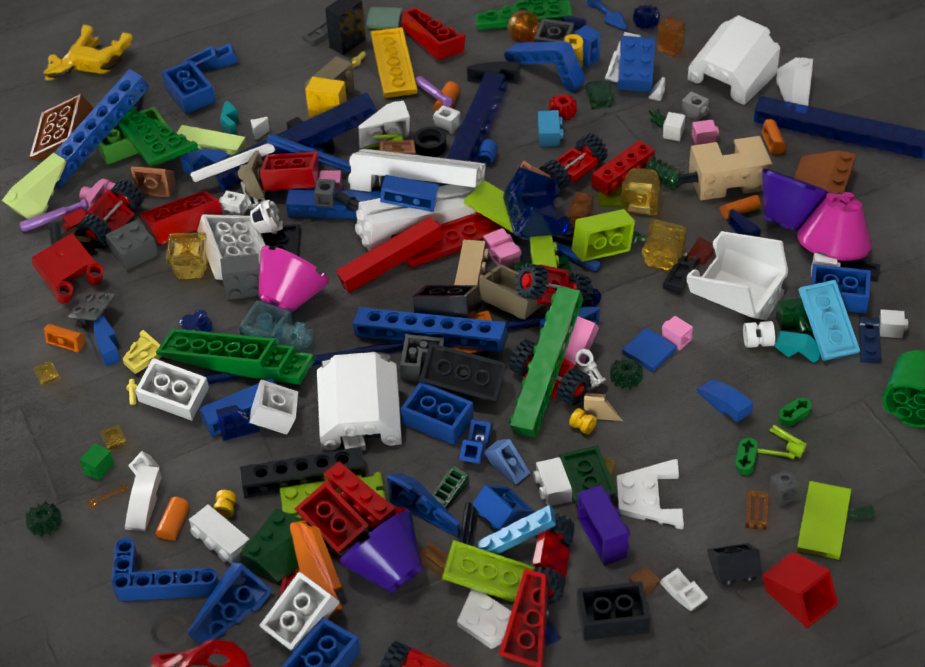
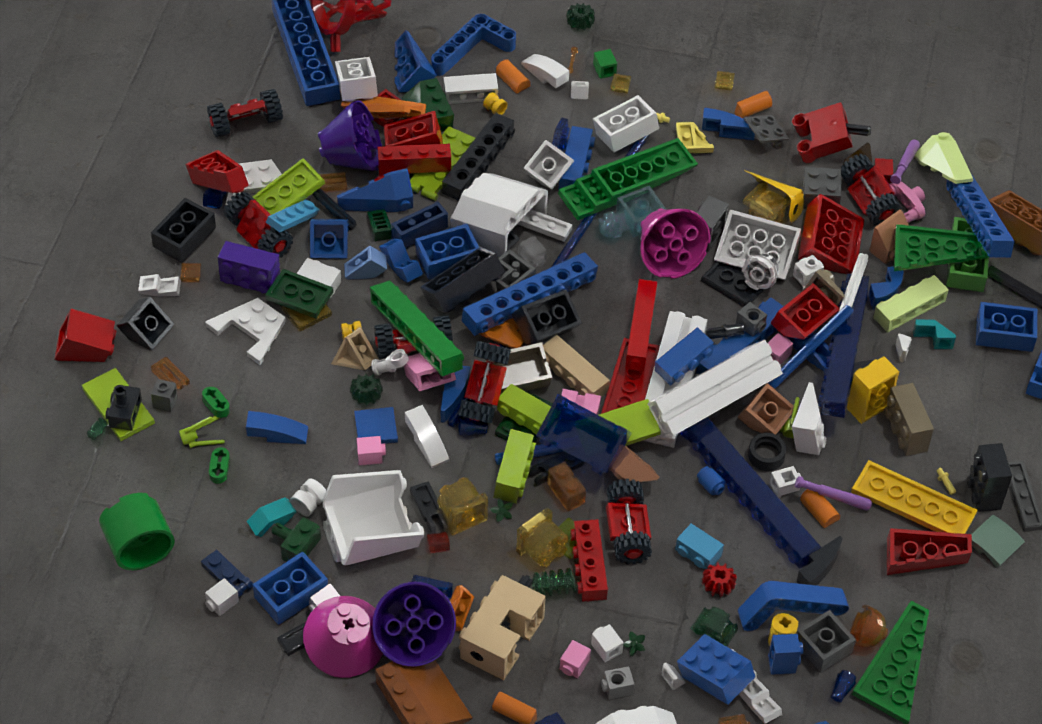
camera: 125 degrees right, 5 degrees up
clear blue plate [179,310,212,332] -> none
medium azure tile [798,280,860,361] -> none
none -> black brick [105,385,142,431]
none -> dark blue brick [391,201,448,248]
none -> white slope [405,405,450,468]
none -> yellow piece [744,170,804,223]

